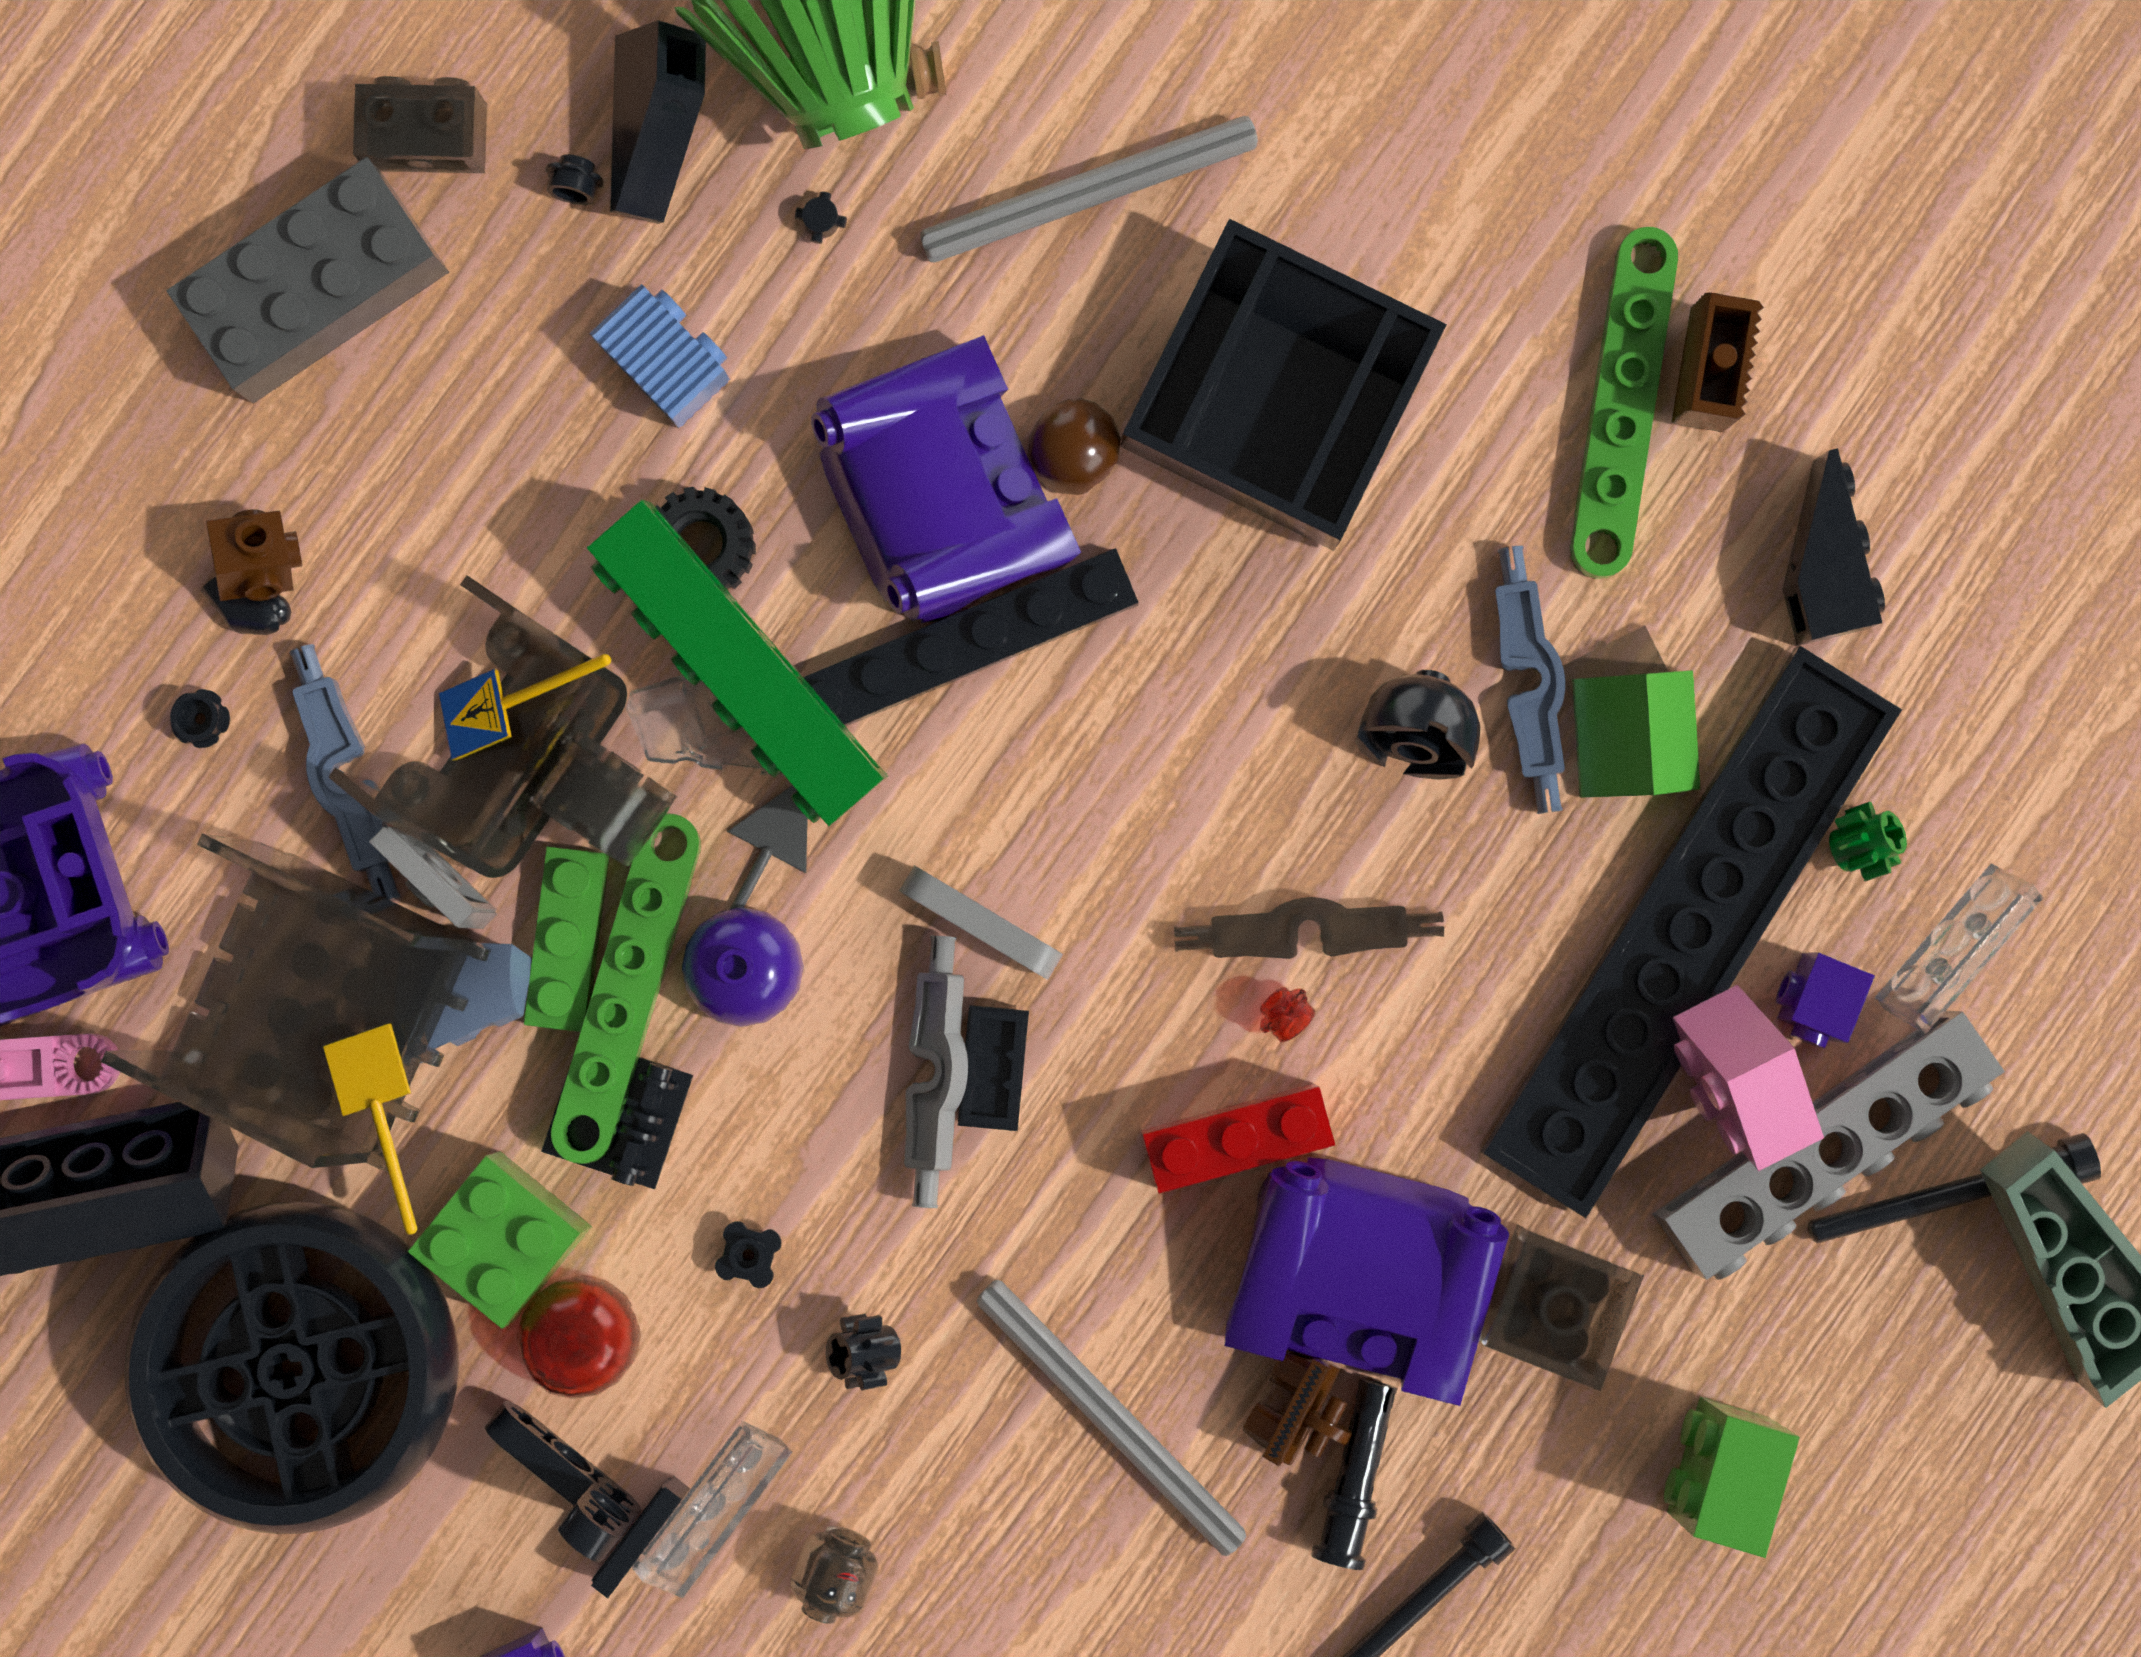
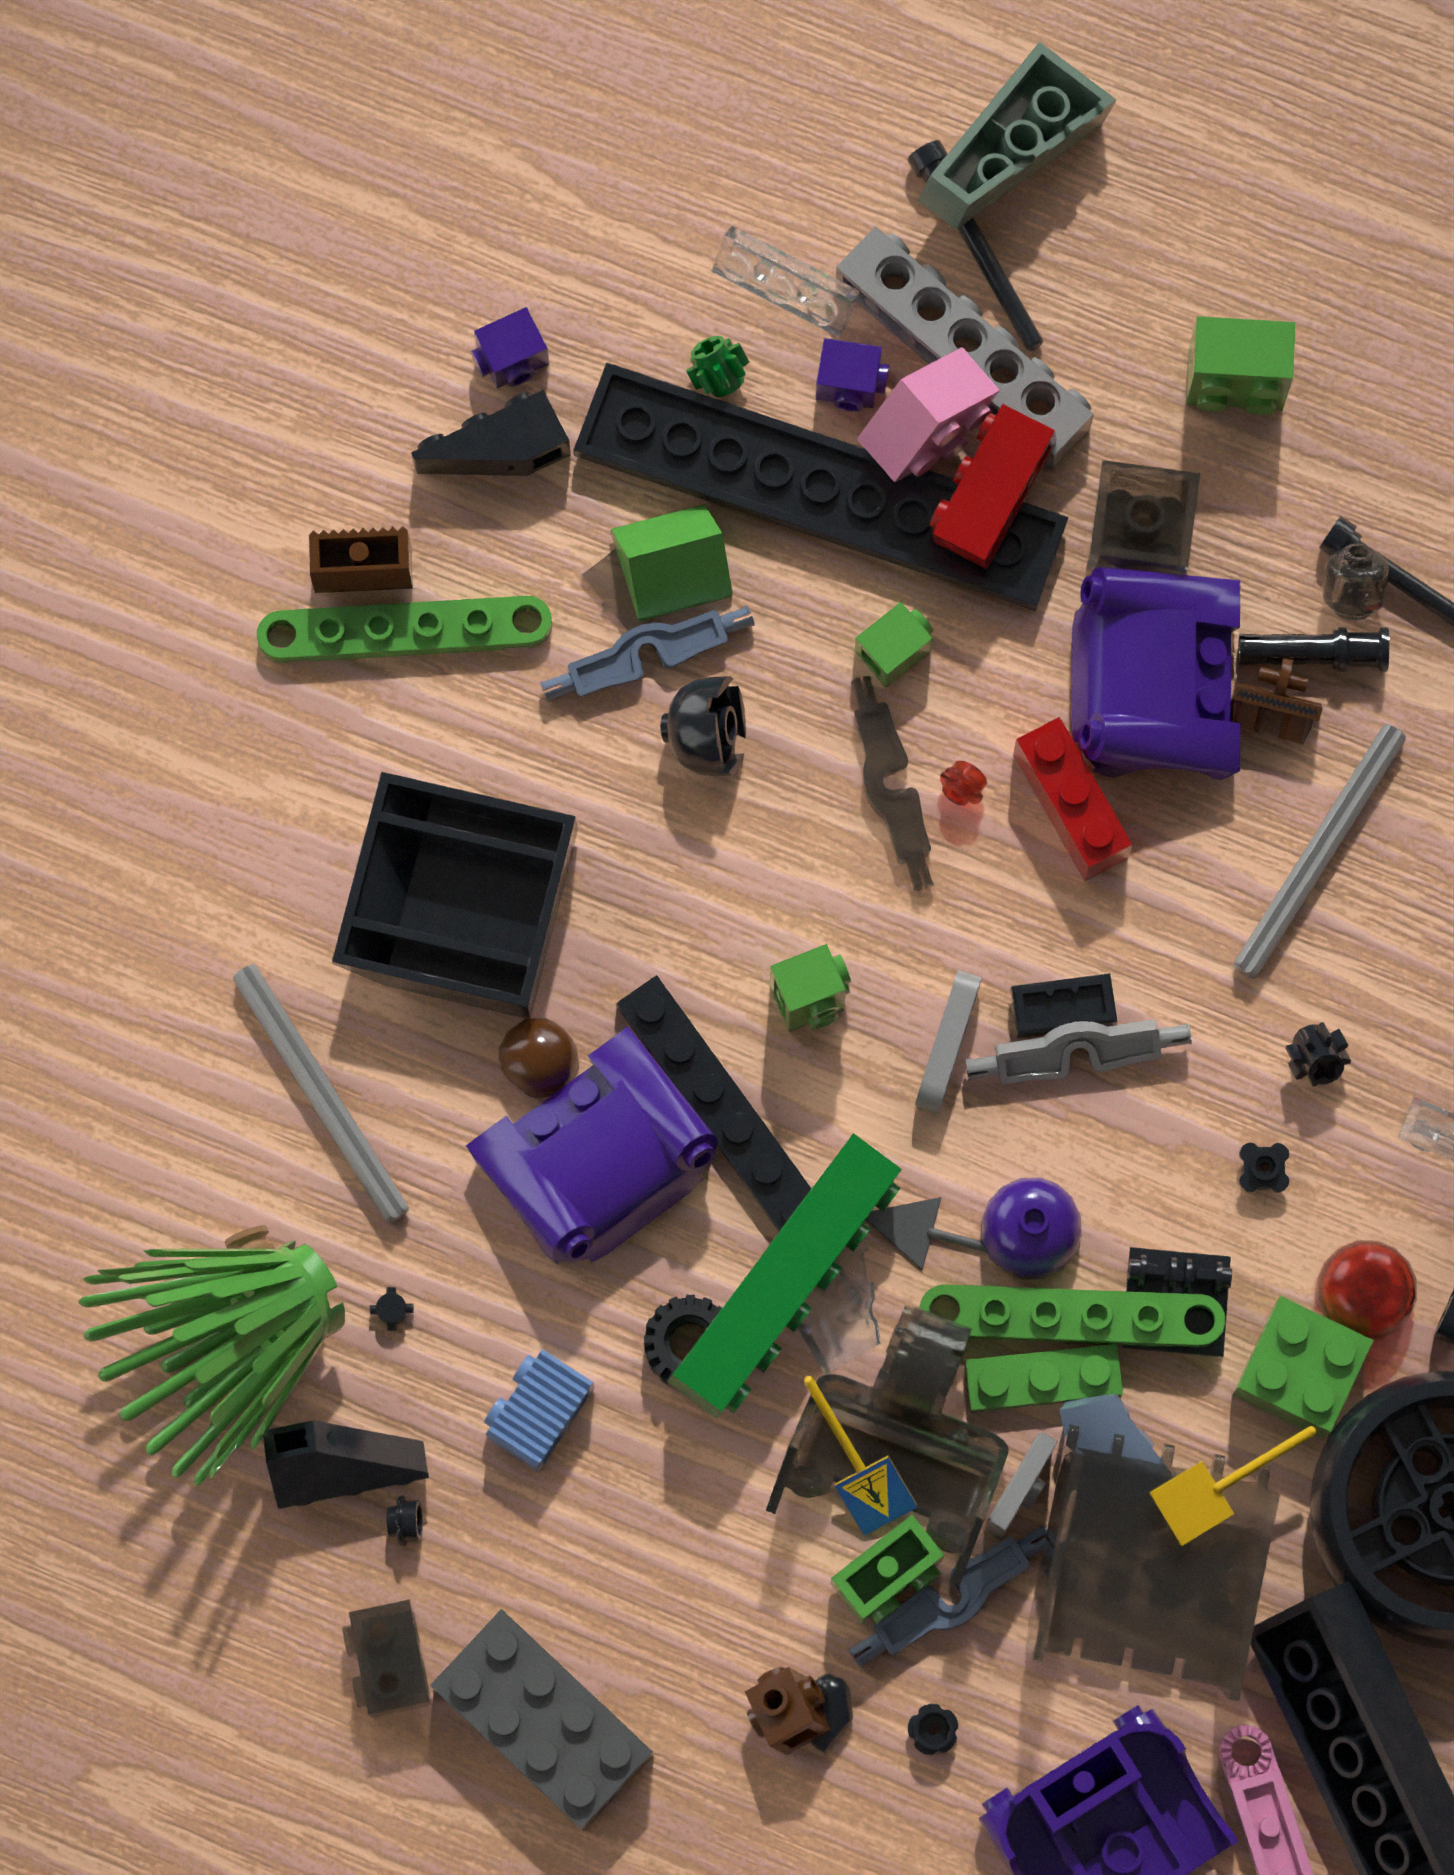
camera: 100 degrees left, 10 degrees down
none -> dark purple brick [470,307,549,389]
none -> bright green brick [770,944,851,1032]
none -> bright green brick [830,1514,944,1624]
none -> bright green brick [854,602,933,687]
none -> red brick [930,403,1057,569]
none -> clear smoke head [1322,544,1389,620]

